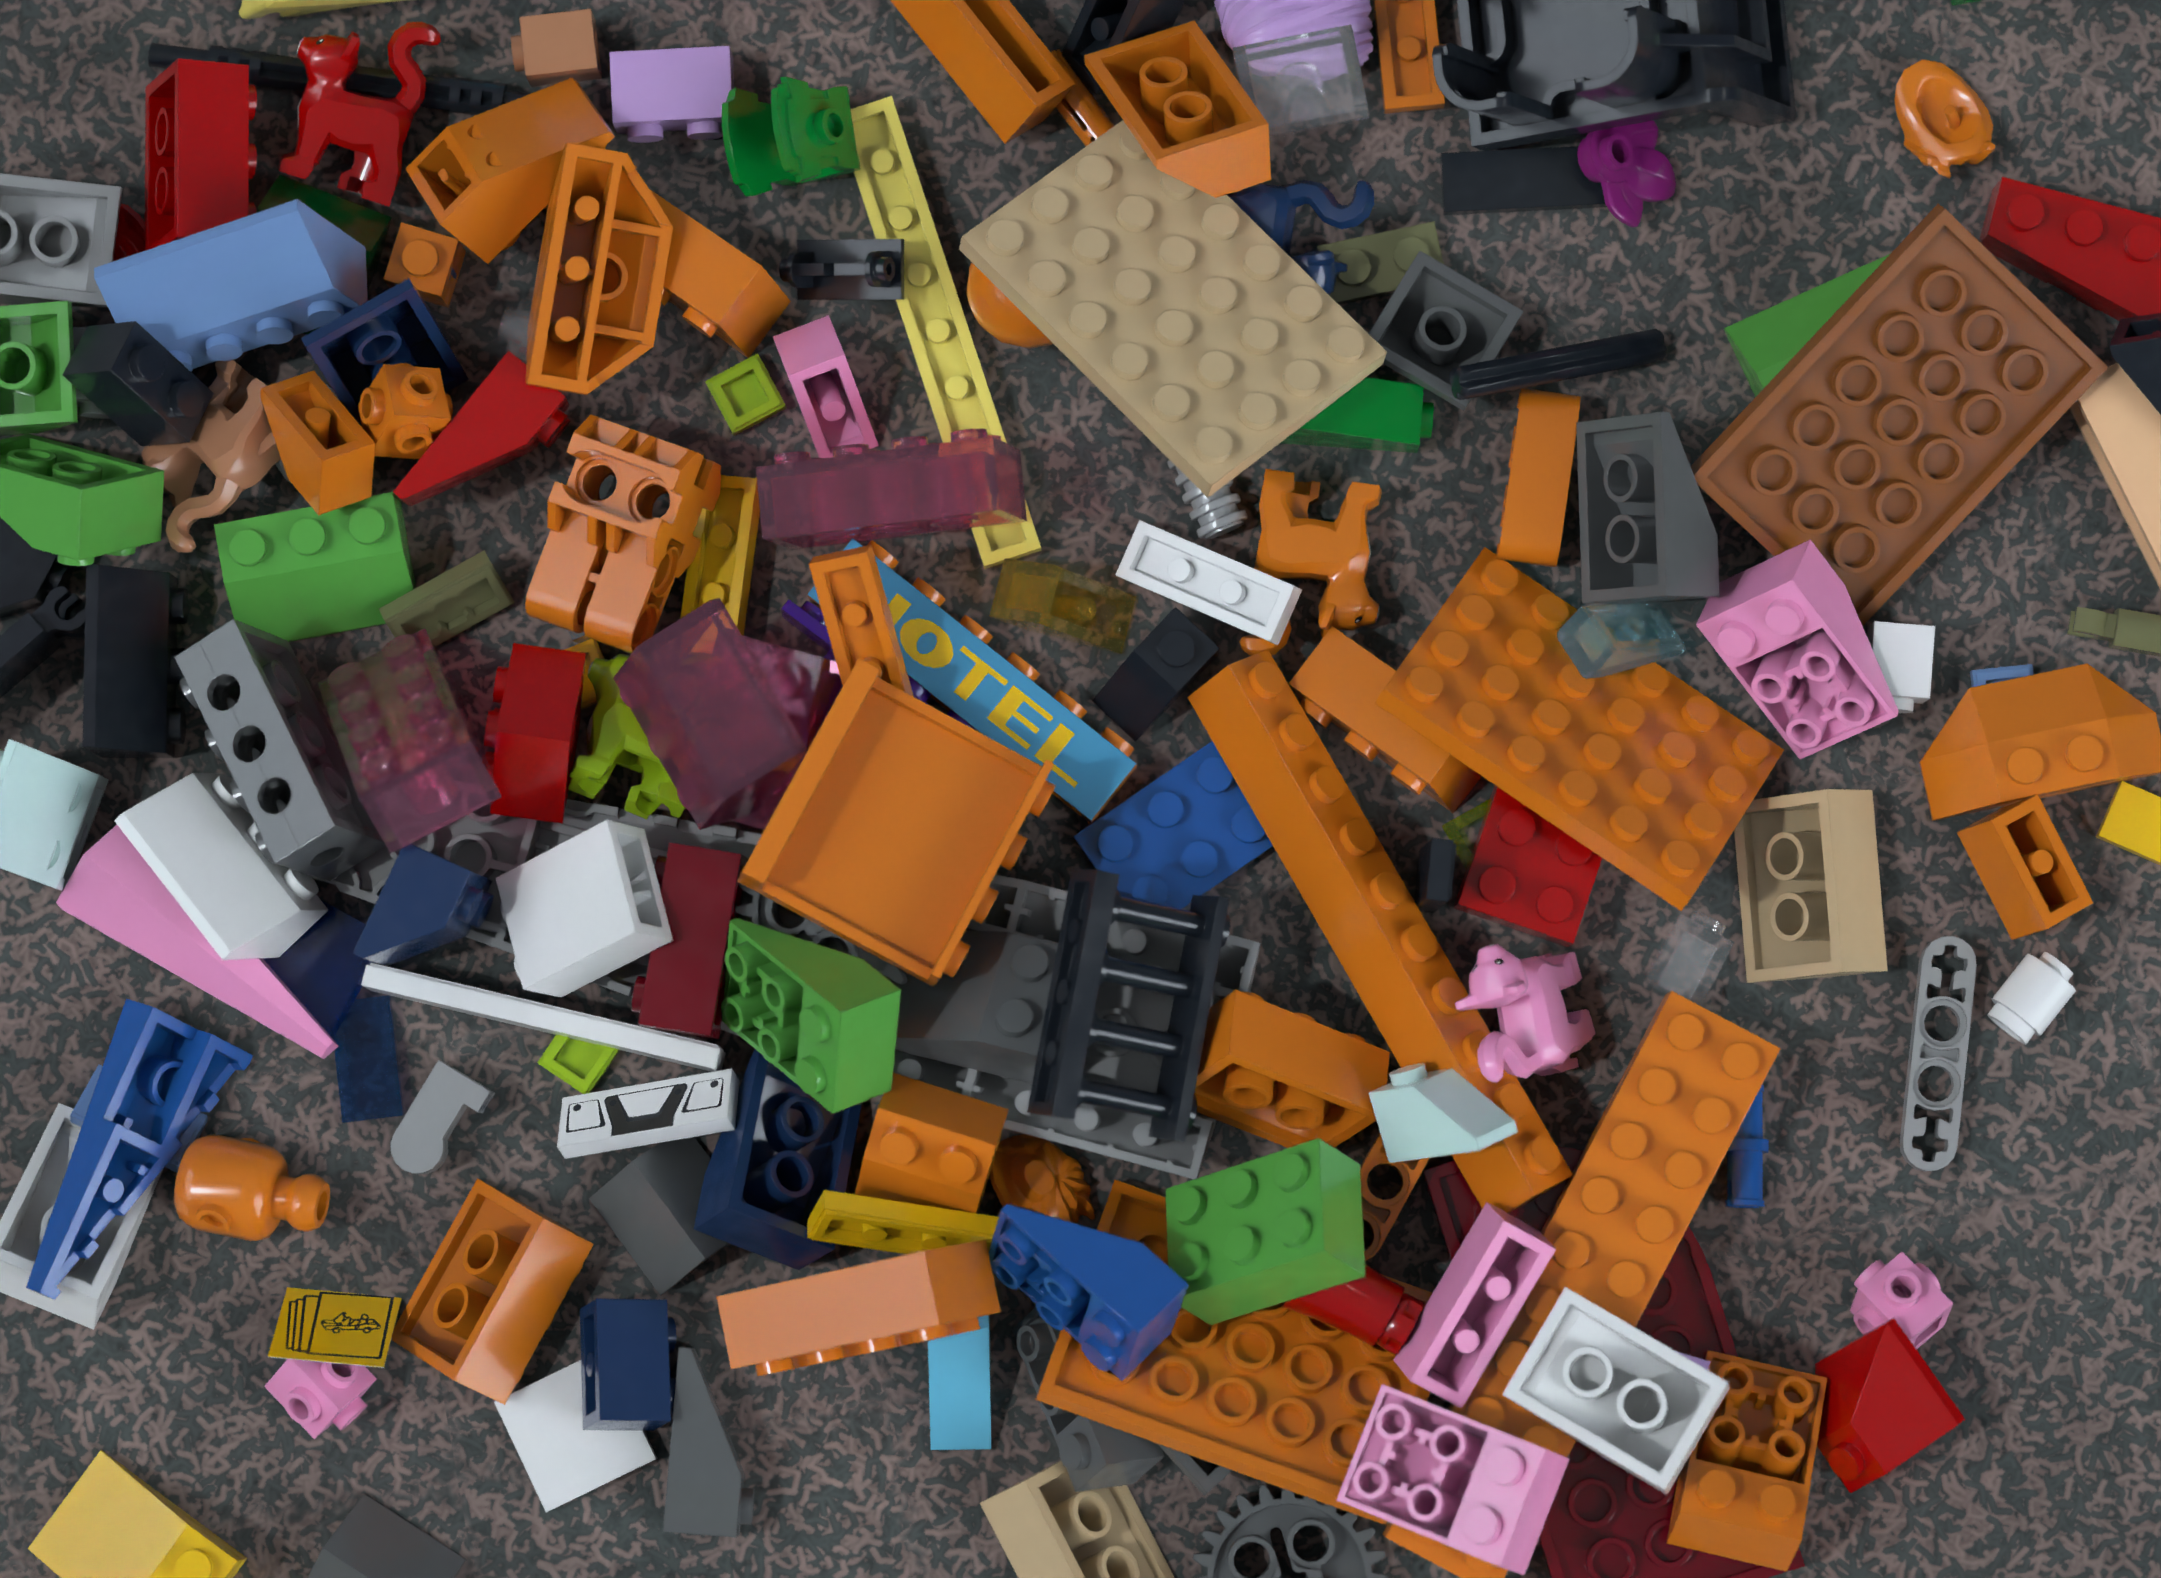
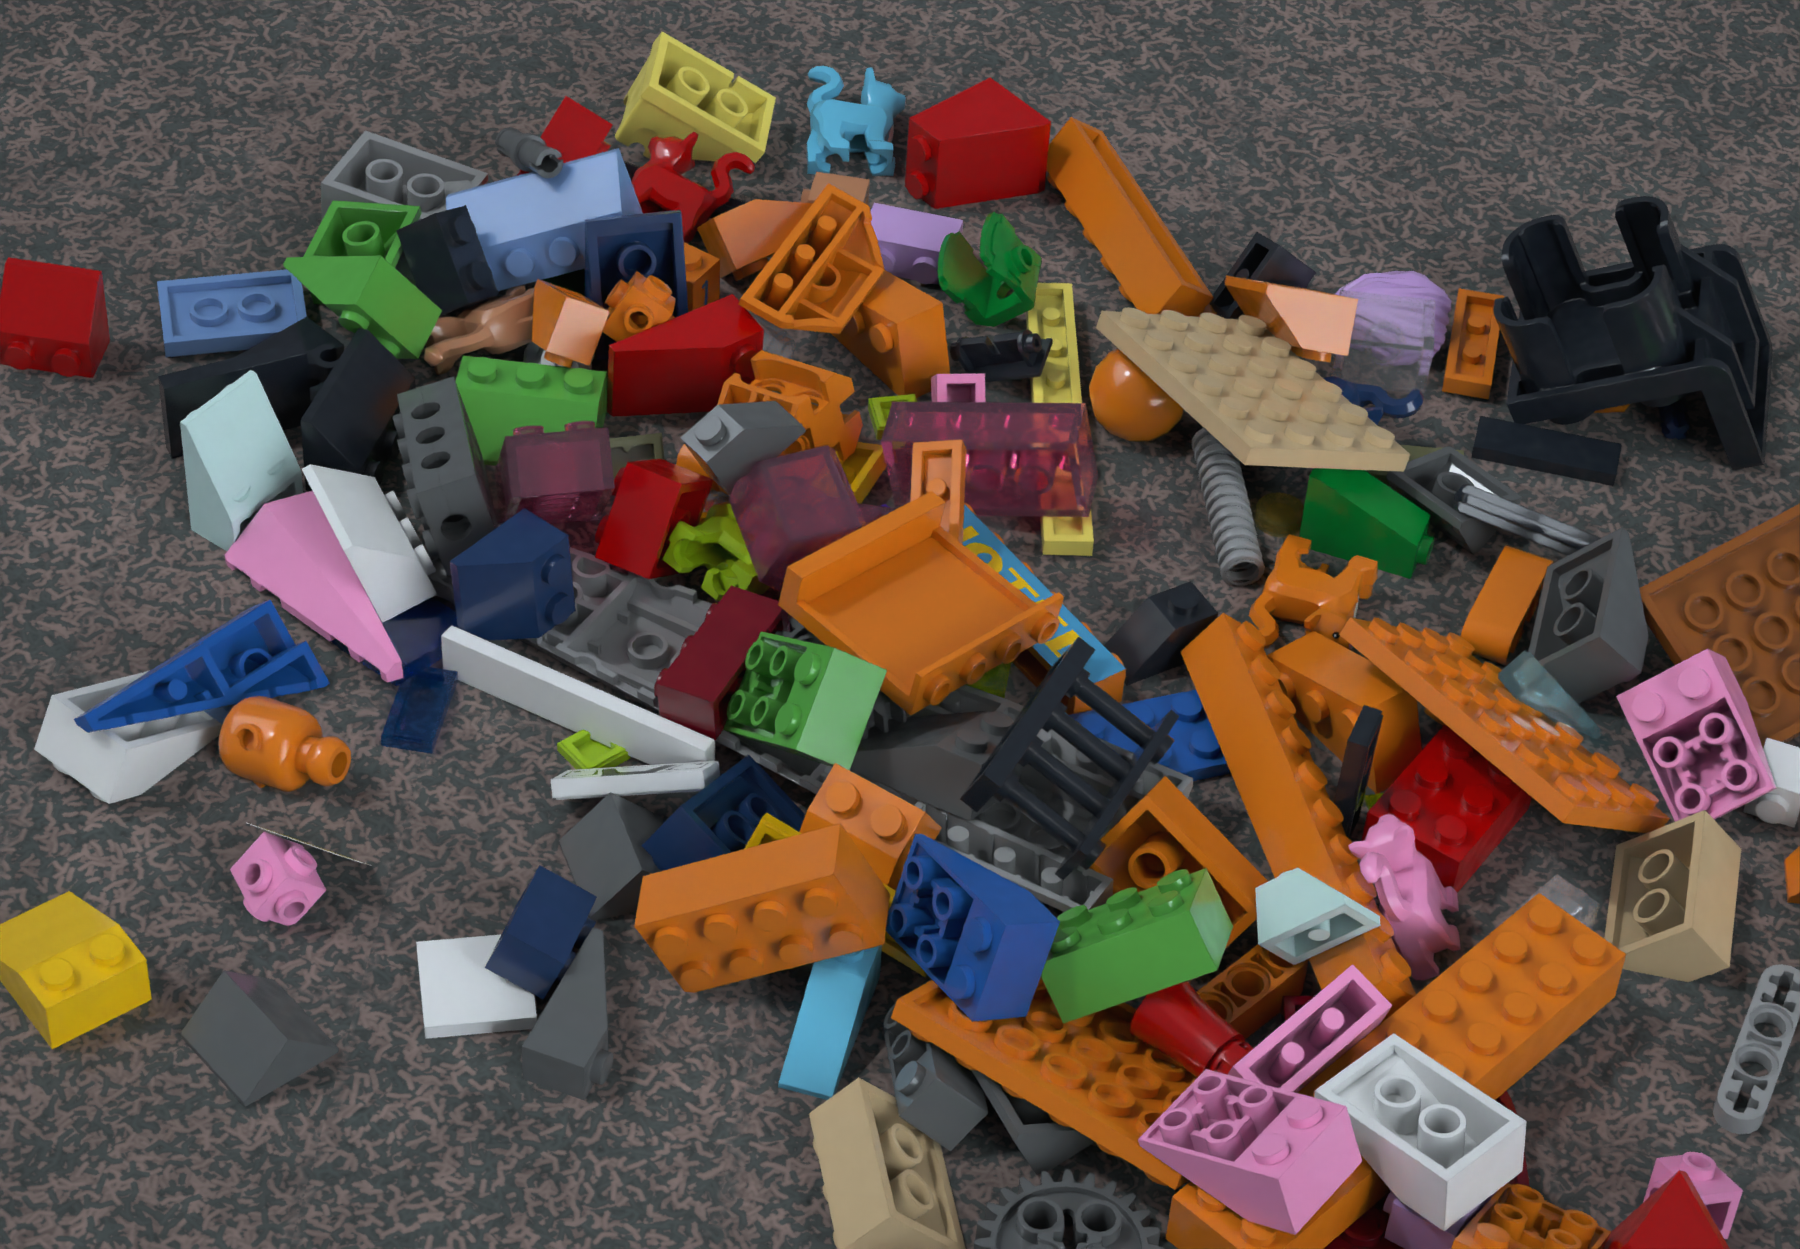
camera: 10 degrees right, 40 degrees down
light grey leg [391,1060,495,1174] -> none
orange slope [391,1178,594,1405] -> none
white brick [496,820,673,998] -> none
clear yellow slope [989,558,1137,654] -> none
white plate [1116,520,1302,645] -> none
magenta plate [1577,121,1676,228] -> none
blue pin [1725,1085,1769,1208] -> none
none -> dark grey pin [495,127,563,179]
none -> dark grey slope [680,401,806,497]

